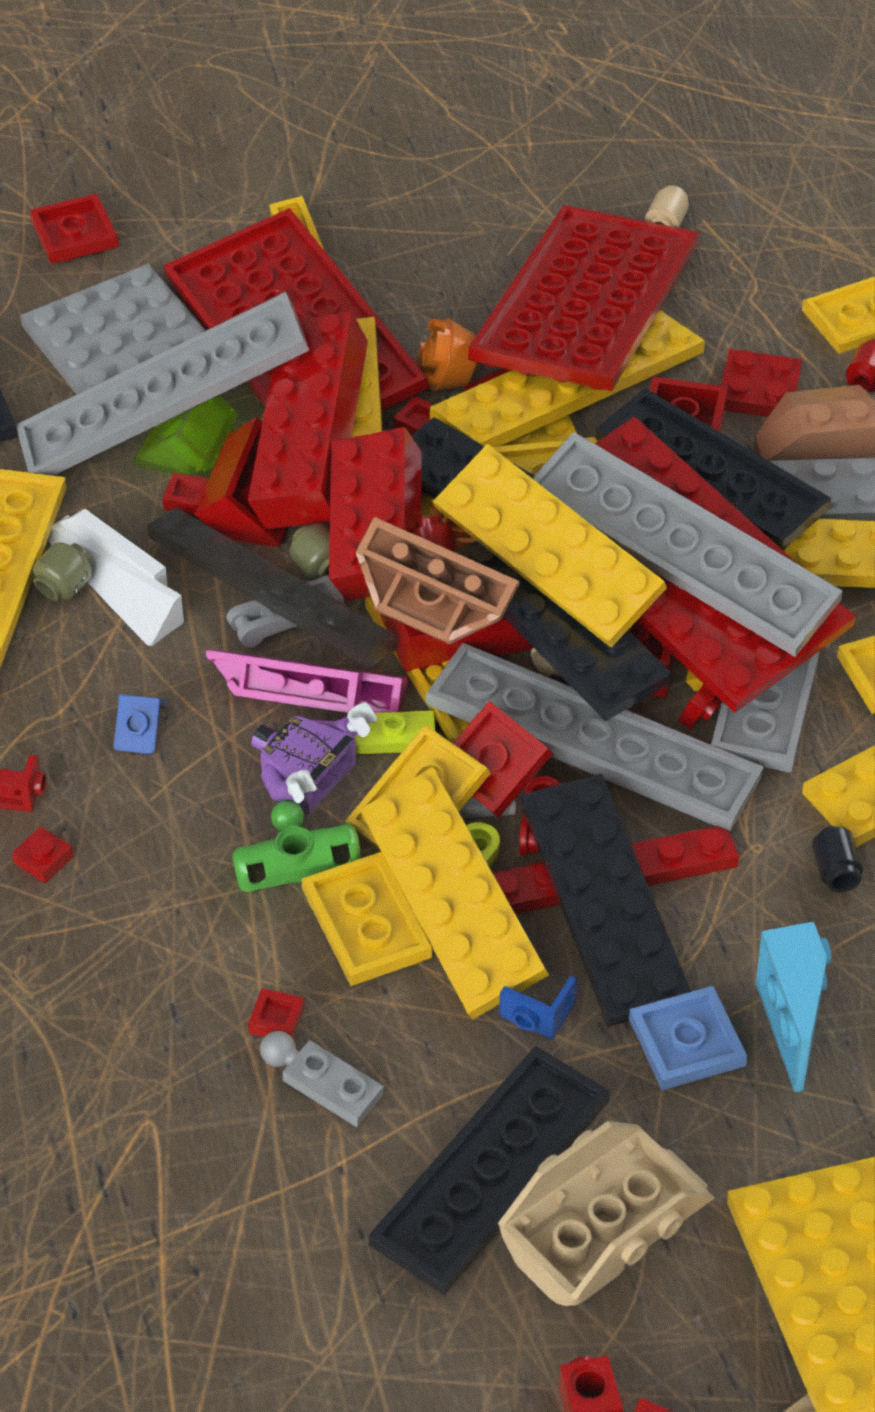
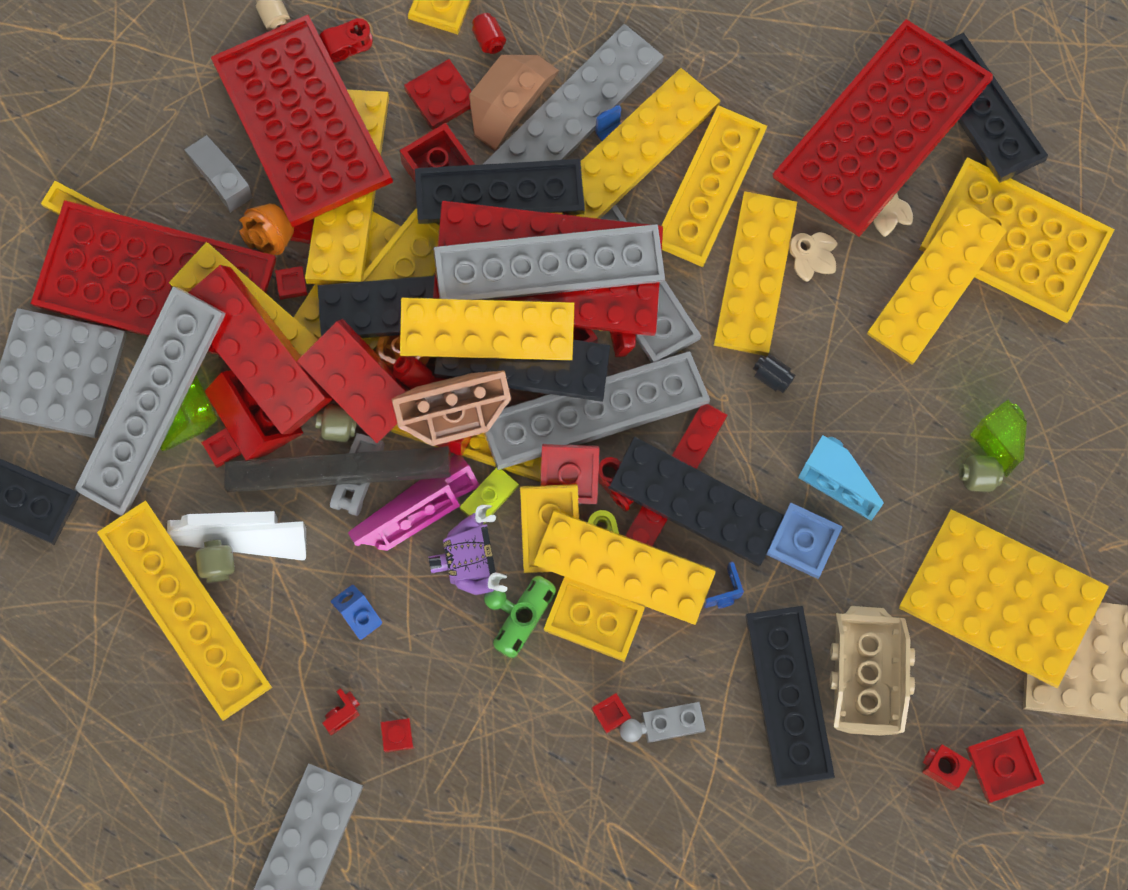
camera: 50 degrees left, 25 degrees up
none -> light grey slope [185,135,253,213]
none -> red piece [319,18,373,63]

